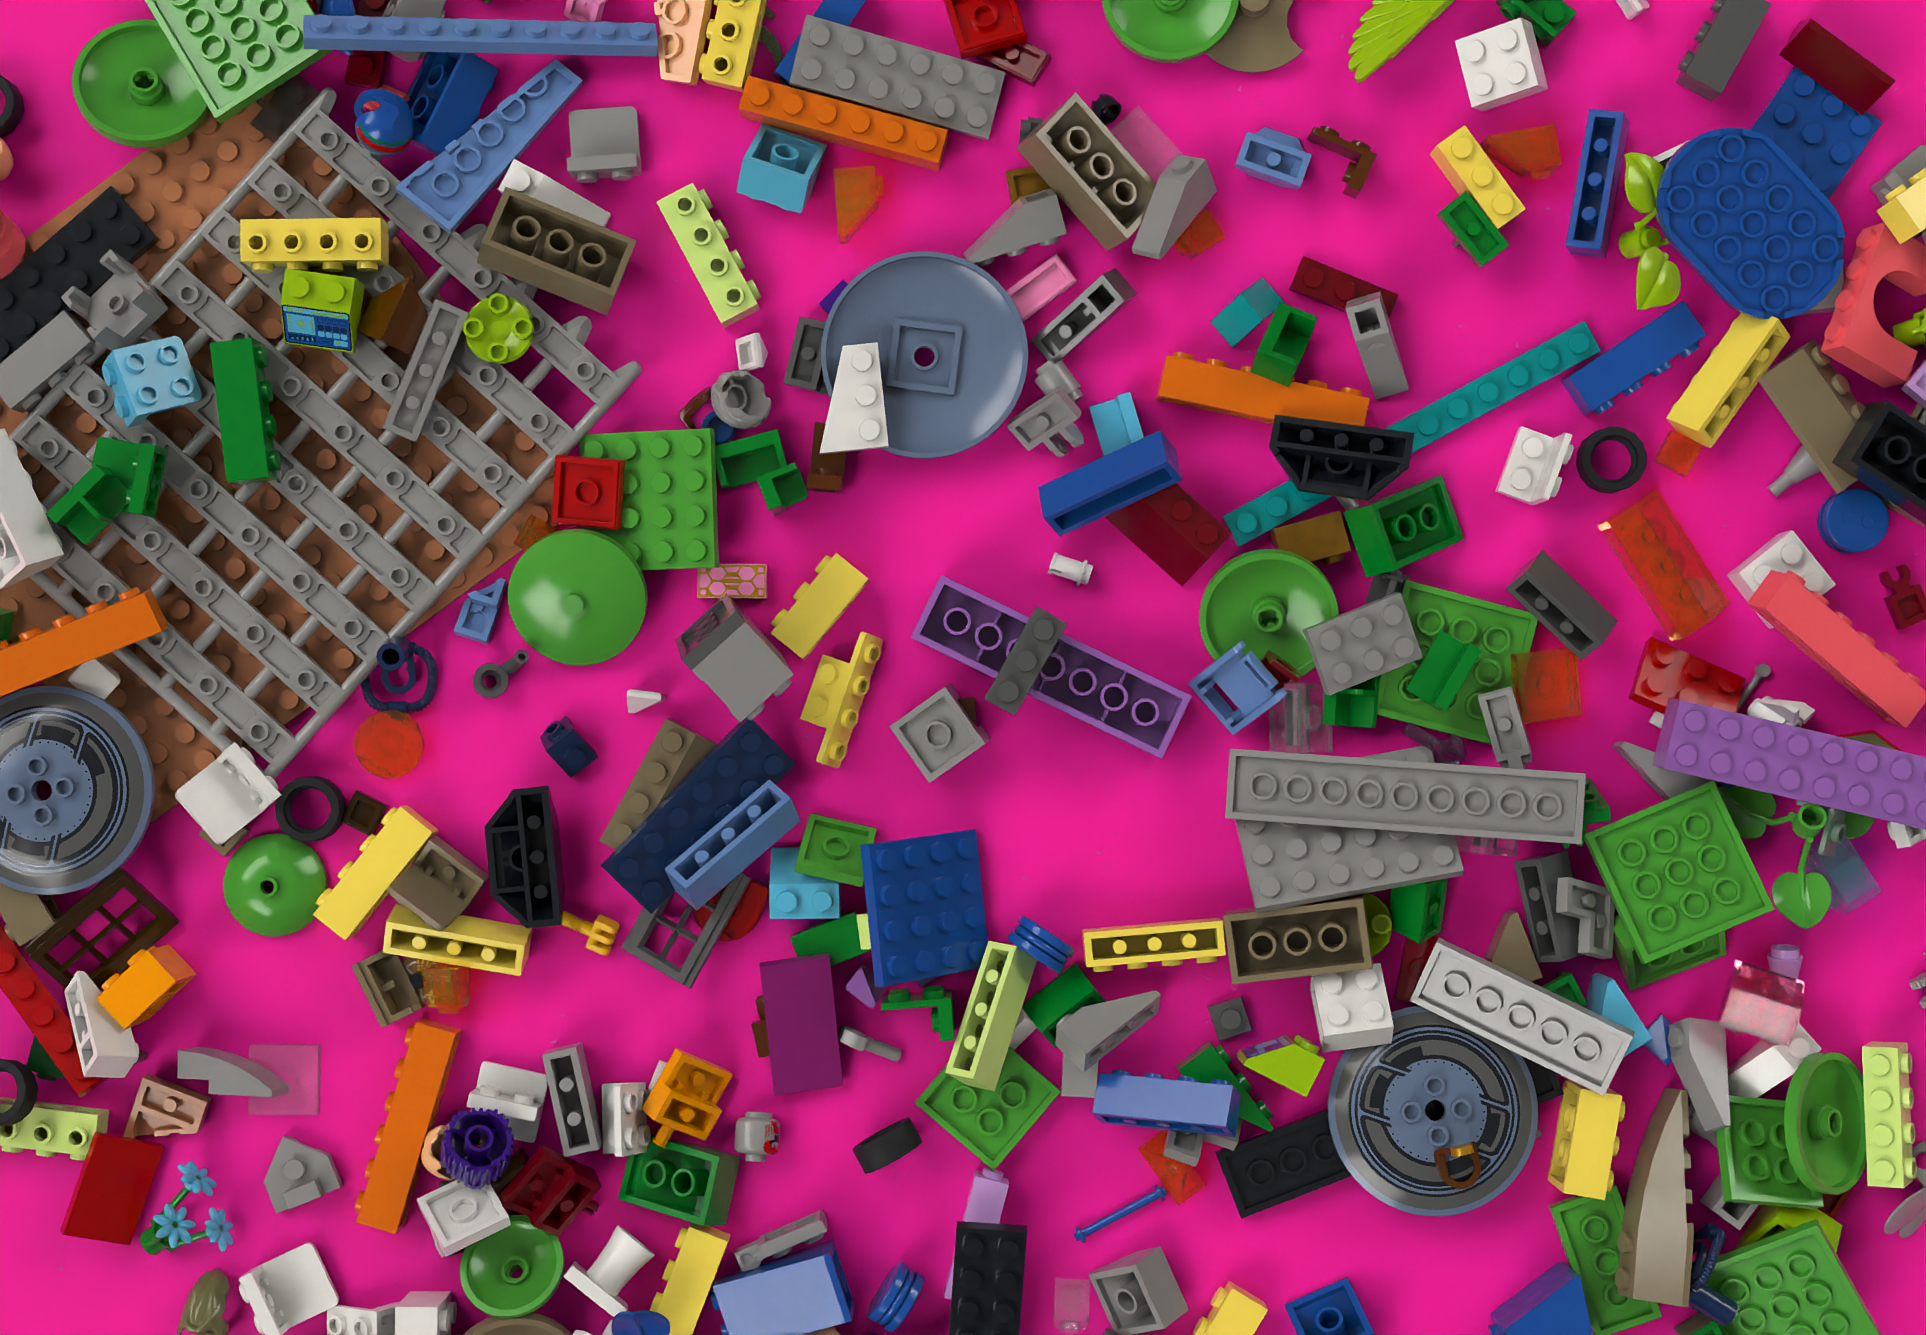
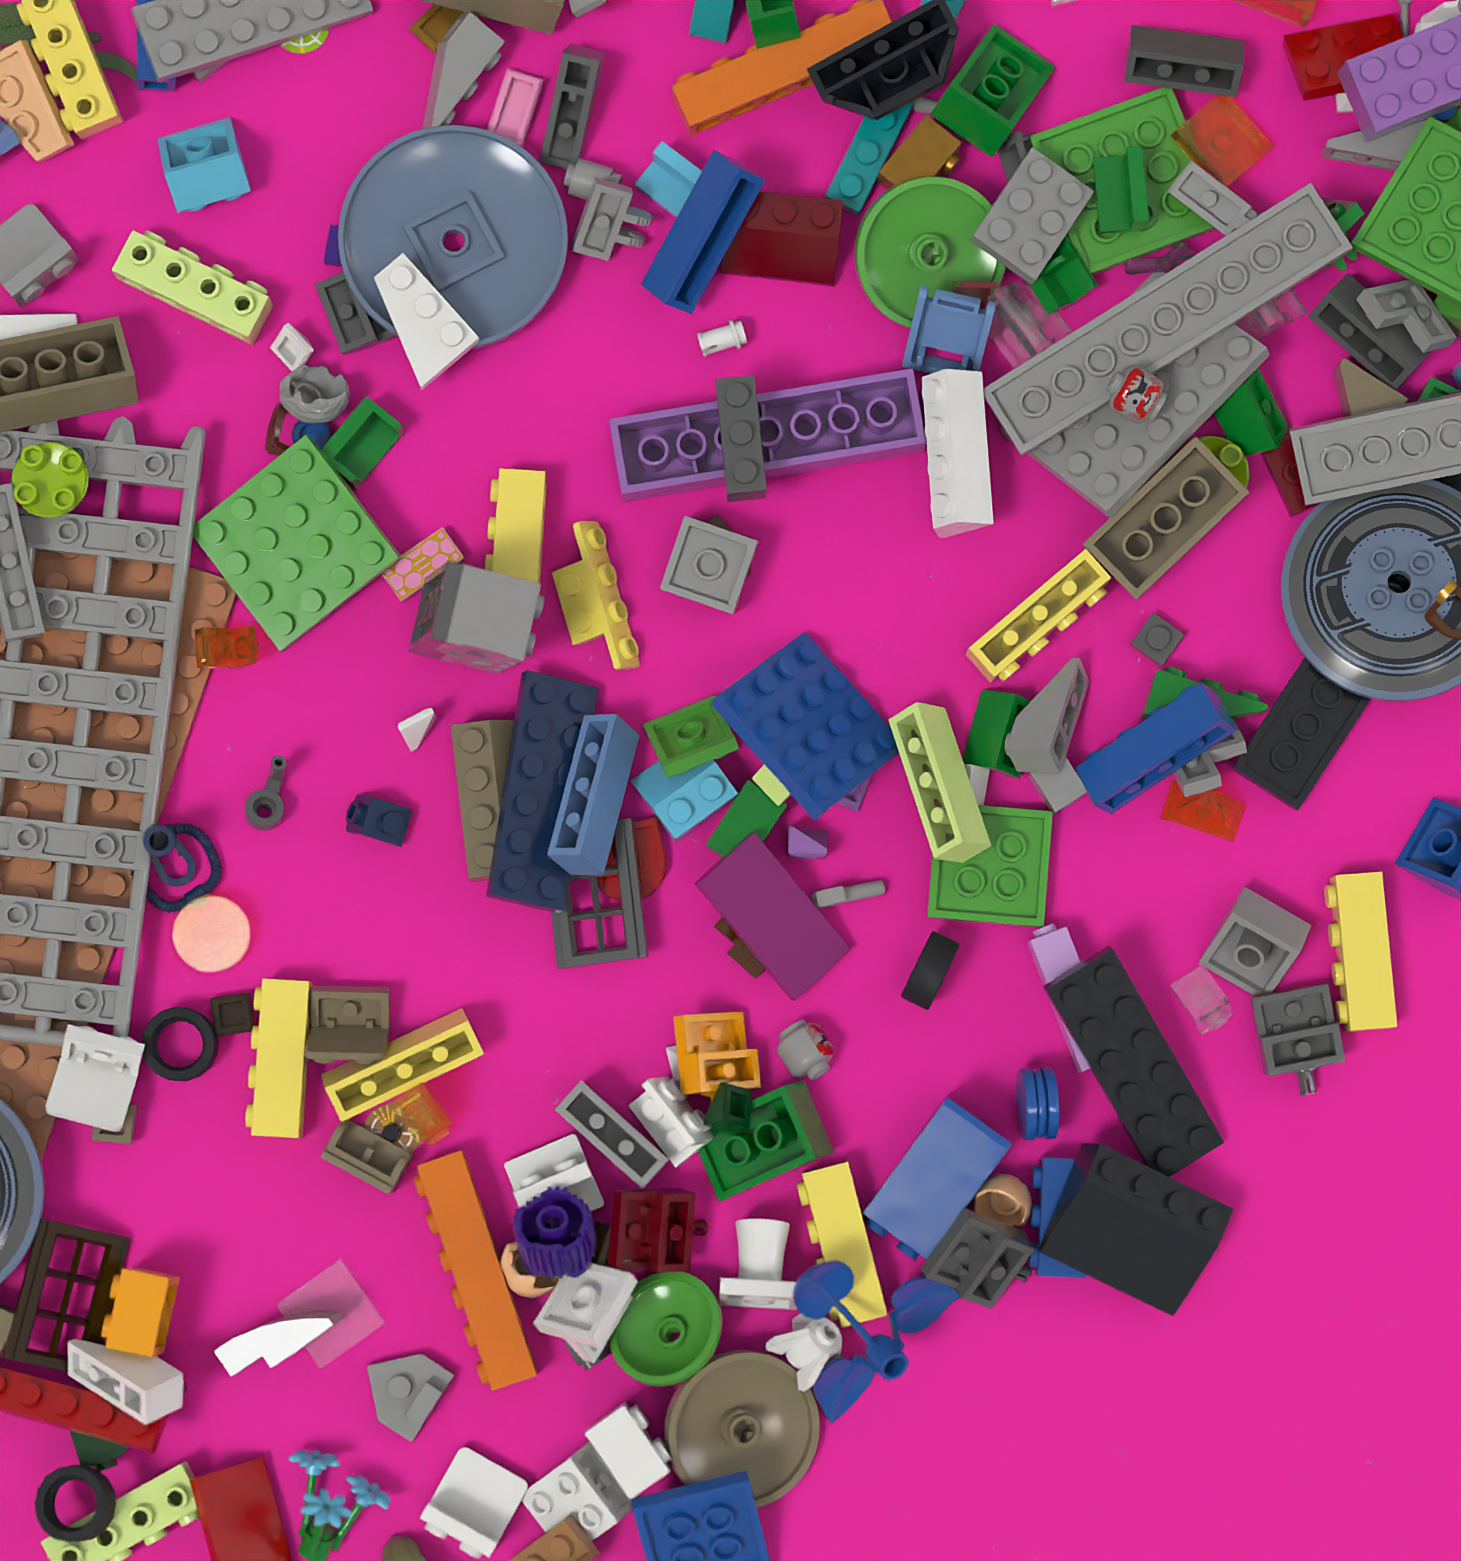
camera: 40 degrees left, 5 degrees down
nougat wing [123,1074,212,1138] -> none
bright green dish [223,833,328,937] -> none
medium blue slope [454,578,507,645] -> none
black wedge [484,786,564,928] -> none
bright green dish [508,529,648,666] -> none
yellow hinge [549,911,620,956] -> none
red tile [551,455,625,530] -> none
light grey hinge [734,1210,828,1272] -> none
orange brick [738,75,948,172] -> none
green panel [756,462,808,516] -> none
reddish brown bracket [806,422,847,494] -> none
slope [834,166,884,244] -> none
green bracket [881,985,955,1041] -> none
blue head [1007,915,1075,974] -> none
blue axle [1074,1184,1167,1243] -> none
lime slope [1236,1034,1325,1097] -> none
white piece [1310,963,1394,1053] -> none
none -> dark green slope [703,1082,751,1132]
none -> white slope [922,369,994,538]
none -> head [1106,365,1167,423]

